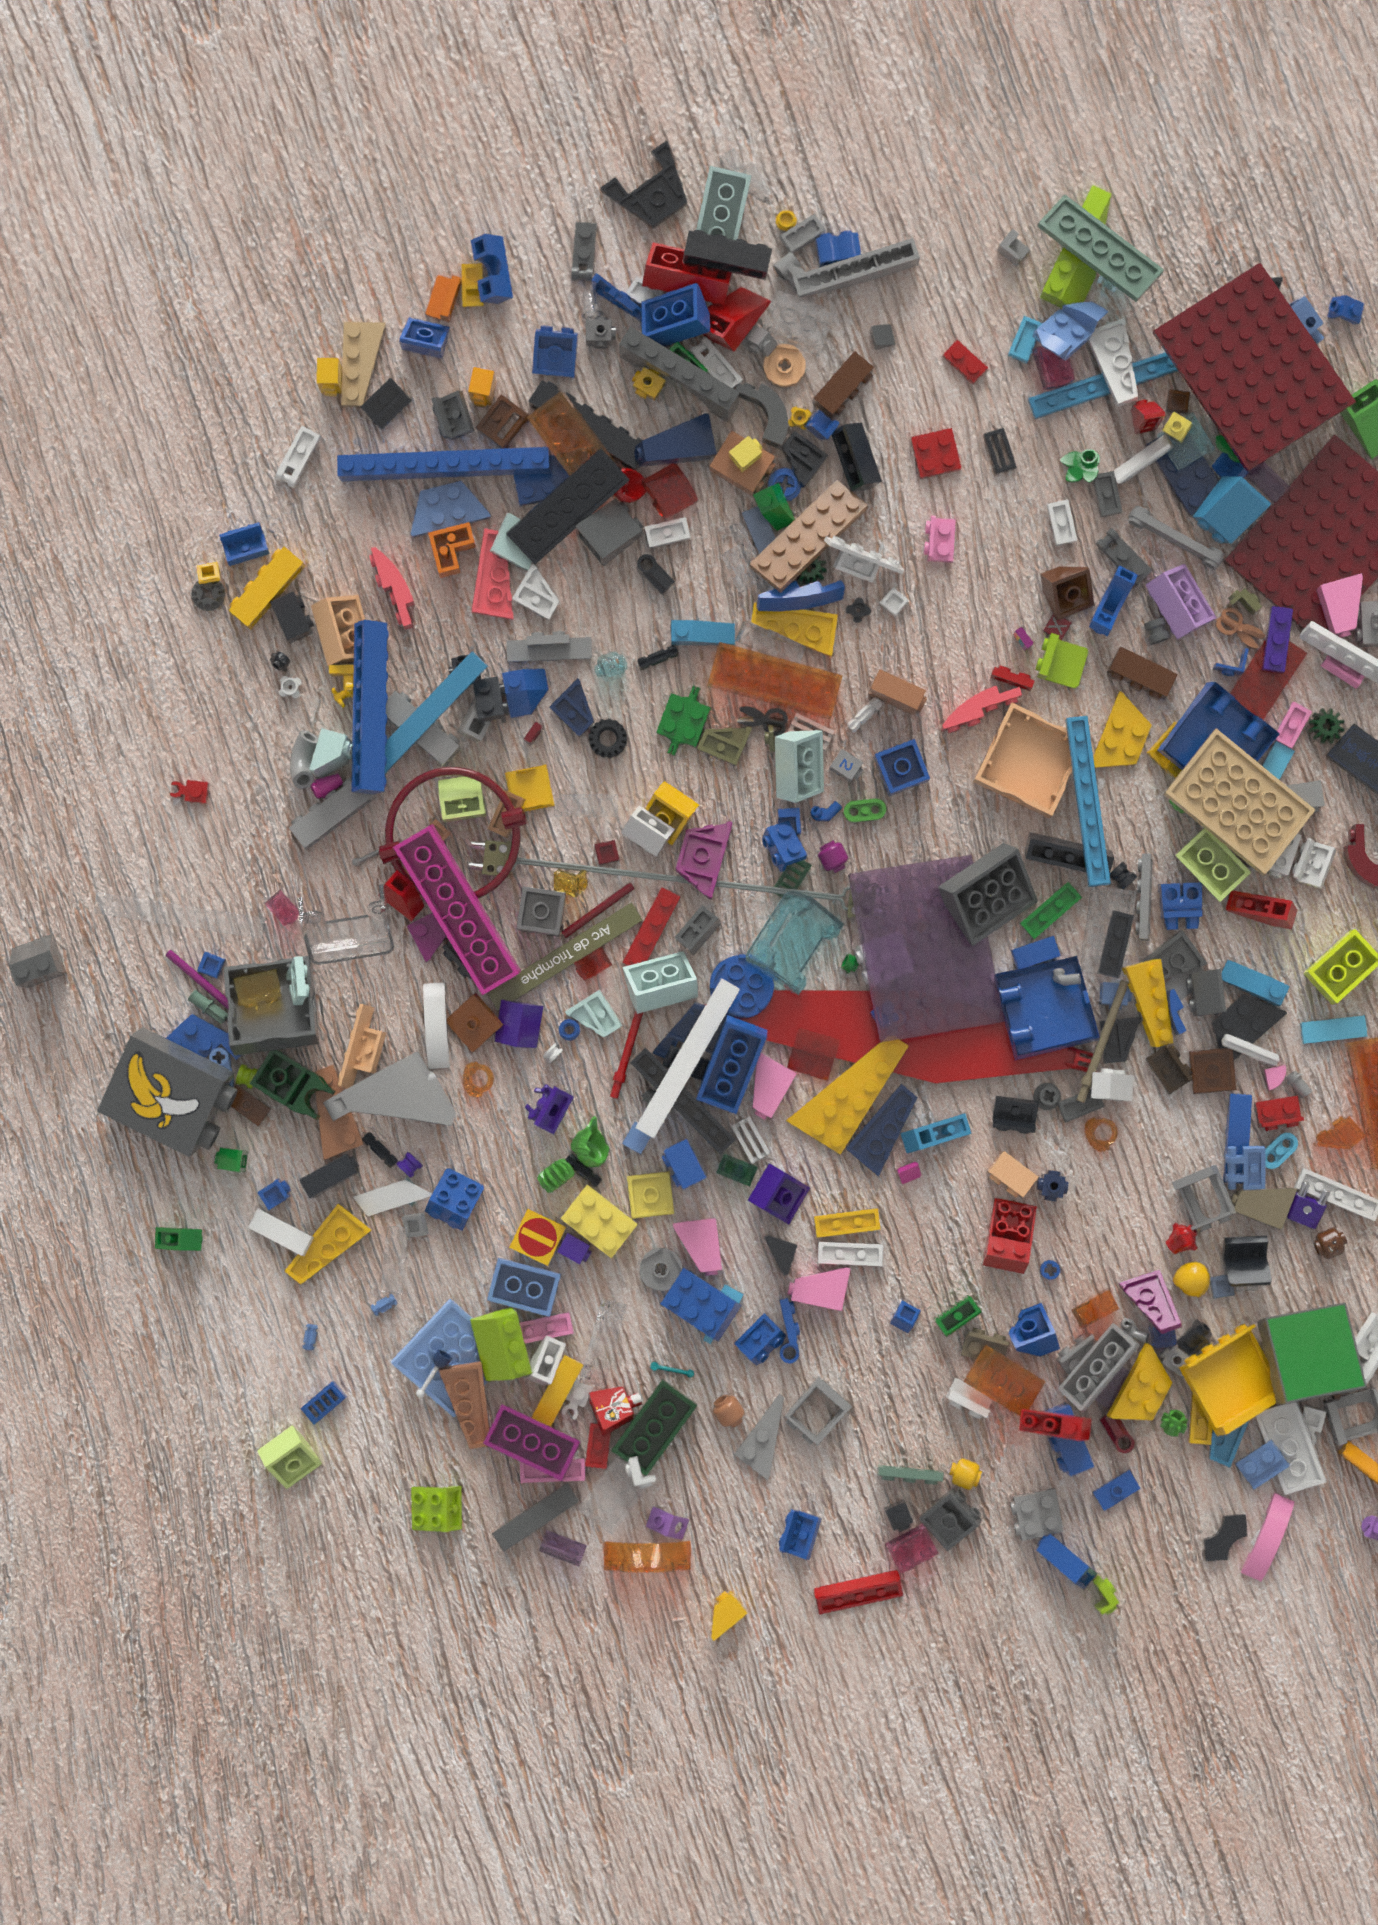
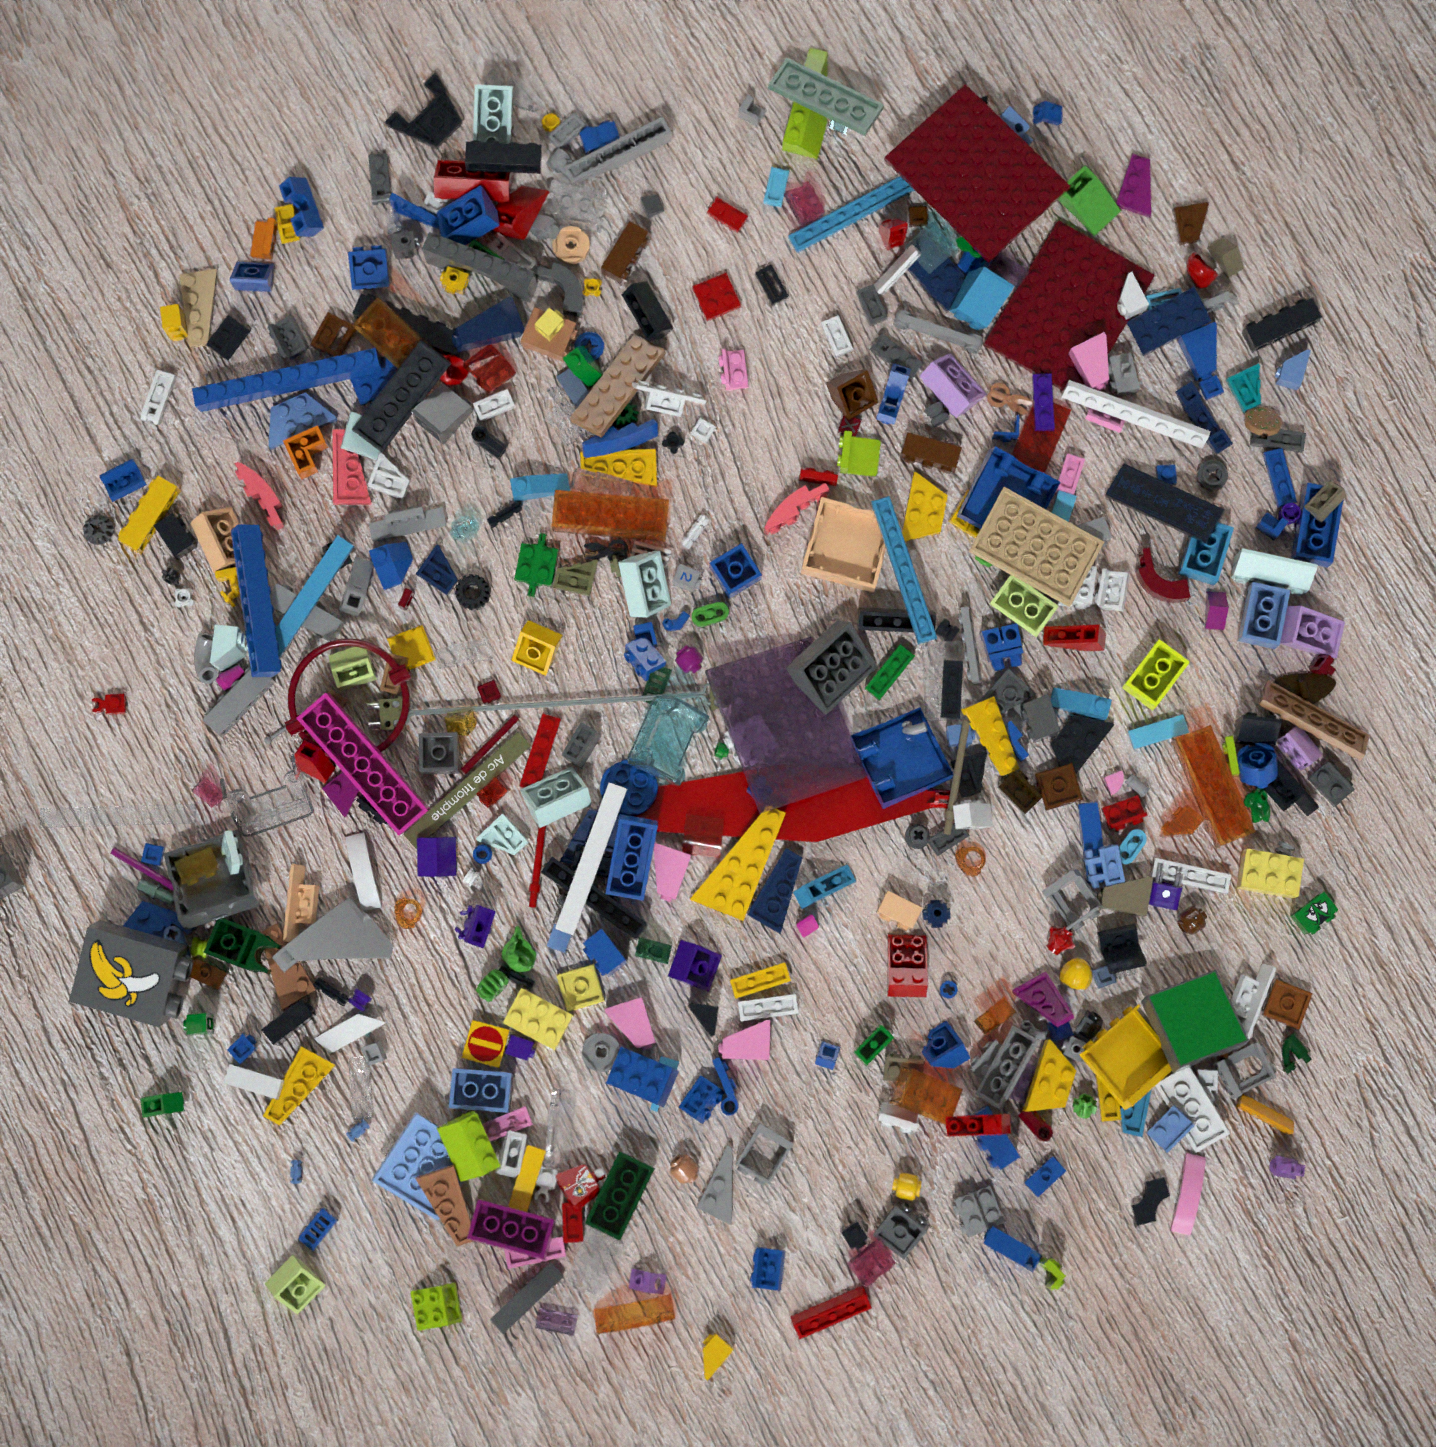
camera: 10 degrees left, 5 degrees down
yellow slope [197,562,221,584] -> none
hinge [416,1349,452,1398] -> none
blue bracket [424,1168,484,1231] -> none
dark orange plate [447,993,504,1053] -> none
light orange brick [468,367,497,407] -> none
black bracket [473,676,509,723] -> none
white brick [621,805,675,856] -> none
white bracket [625,1456,656,1488] -> none
teal hinge [650,1362,695,1378] -> none
magenta wing [675,821,733,900] -> none
white tile [731,1116,770,1164] -> none
black wing [781,430,829,488] -> none
blue panel [804,410,840,440] -> none
nougat brick [868,669,928,716] -> none
sand green plate [877,1465,944,1485] -> none
black bracket [992,1096,1039,1134] -> none
blue slope [1011,936,1061,969] -> none
magenta tile [1013,627,1033,651] -> none
medium blue piece [1032,301,1109,361] -> none
green plate [1060,449,1100,483] -> none
white wing [1088,318,1138,407] -> none
light yellow brick [1162,412,1193,444] -> none
white axle [1221,1034,1280,1066] -> none
olive bracket [1226,588,1262,616] -> none
dark green gear [1308,708,1345,744] -> none

